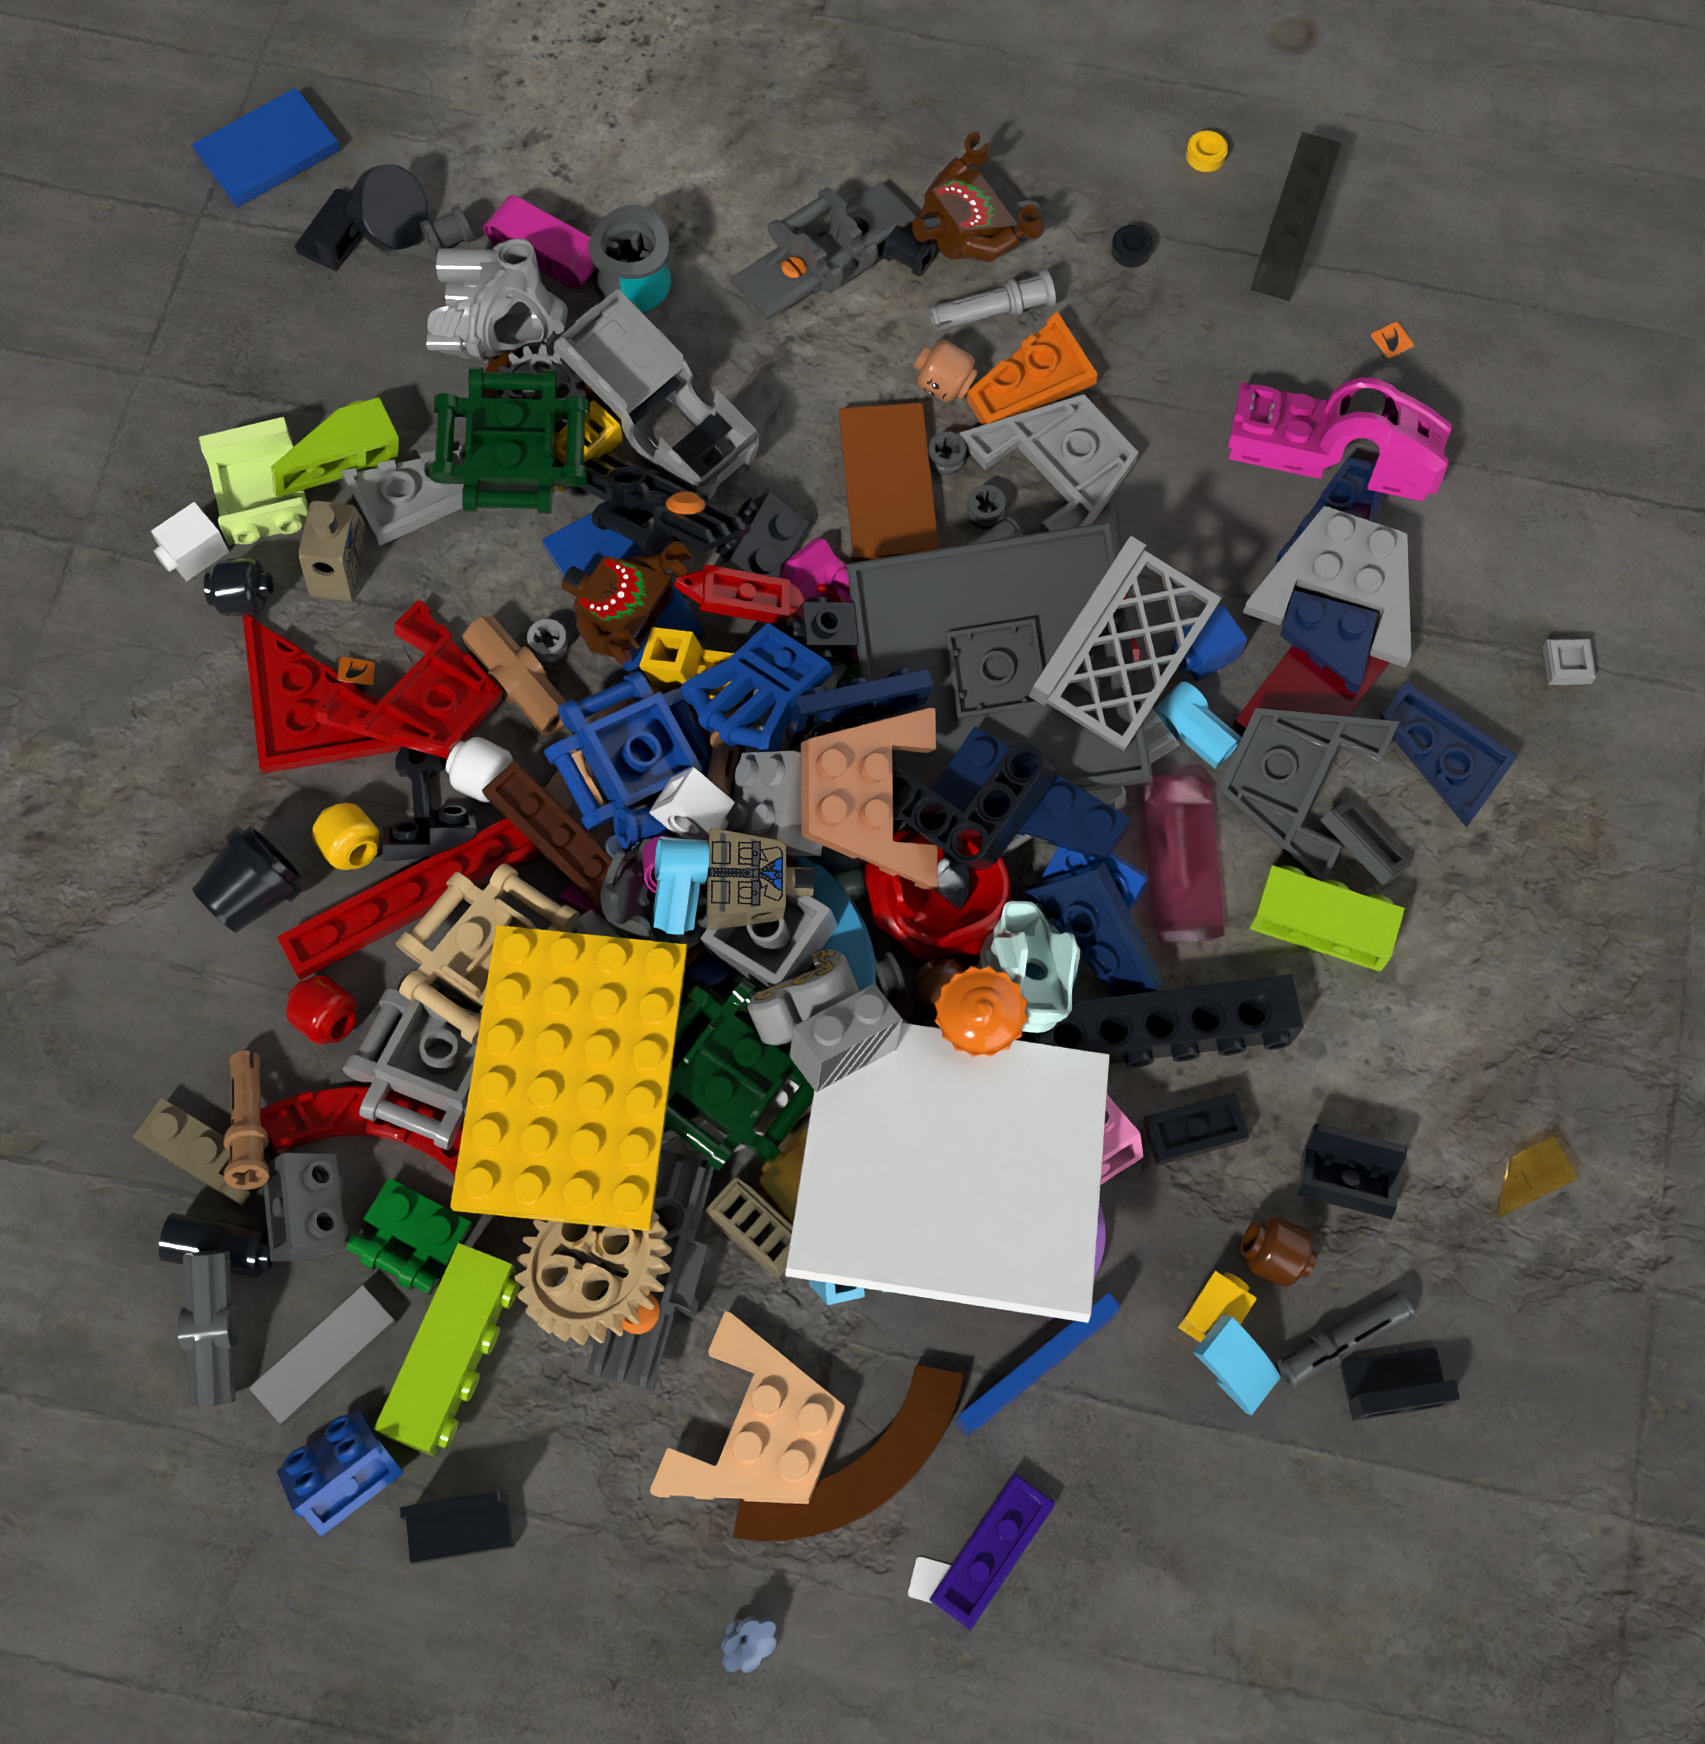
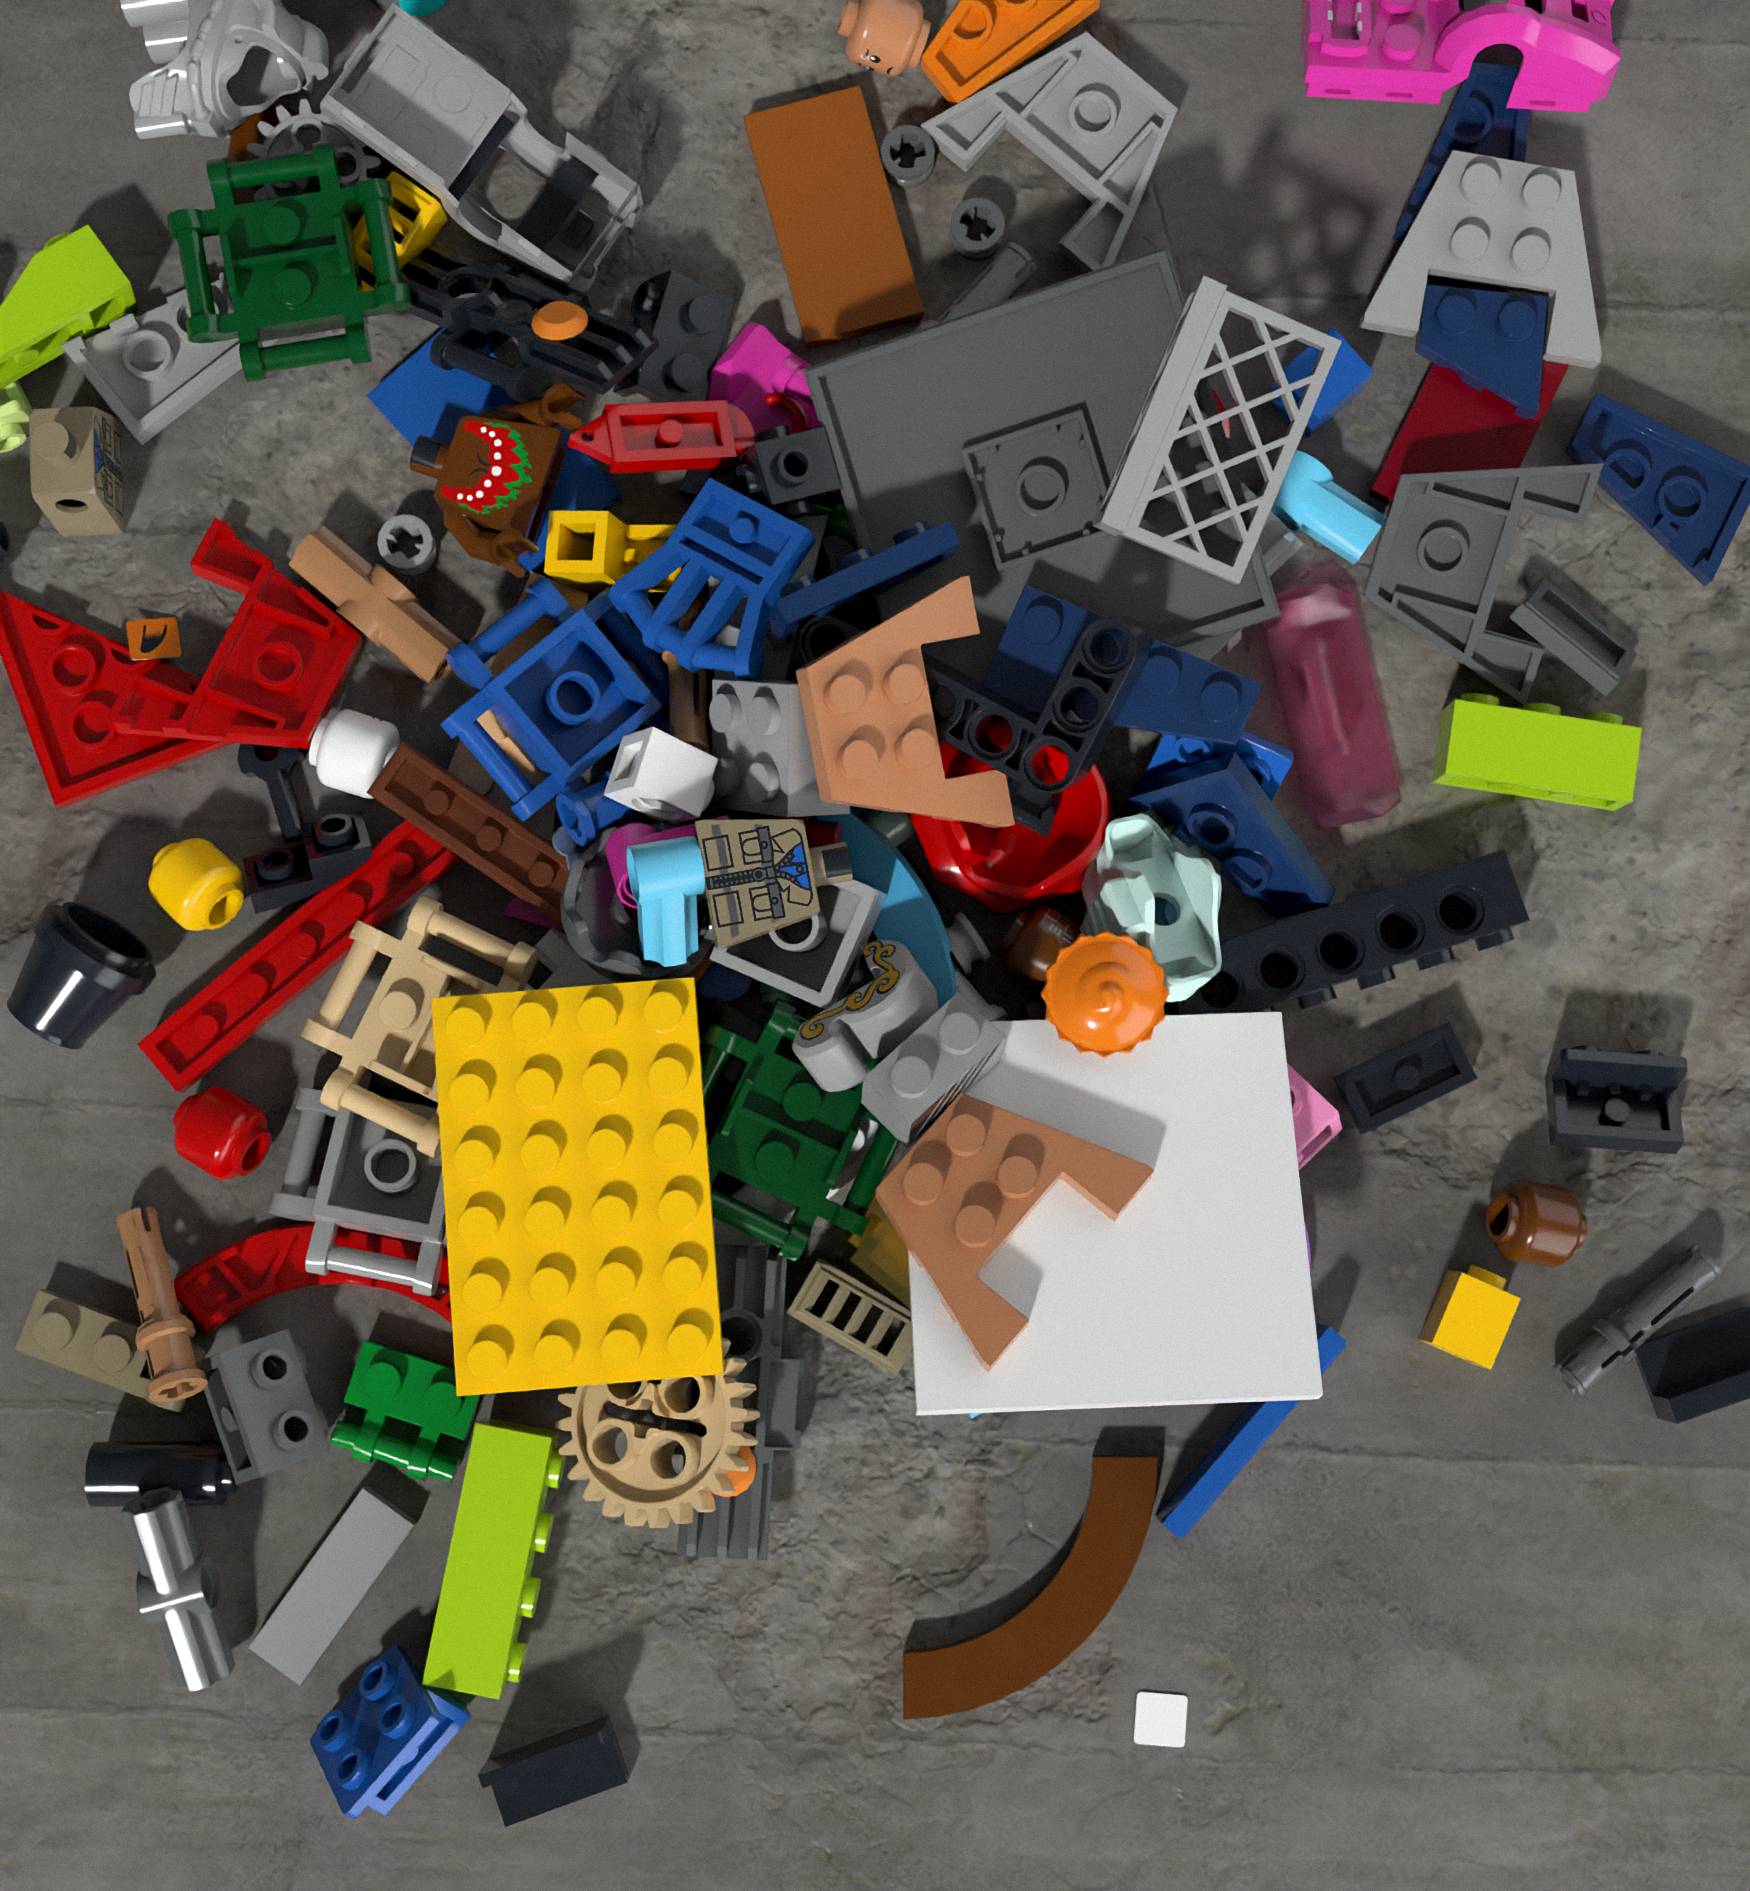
camera: 10 degrees left, 15 degrees up
light nougat wing [650,1311,845,1504] -> none
sand blue plant [721,1616,777,1673] -> none
dark purple tile [929,1473,1056,1631] -> none
medium azure slope [1193,1314,1281,1415] -> none
none -> nougat wing [875,1093,1154,1372]

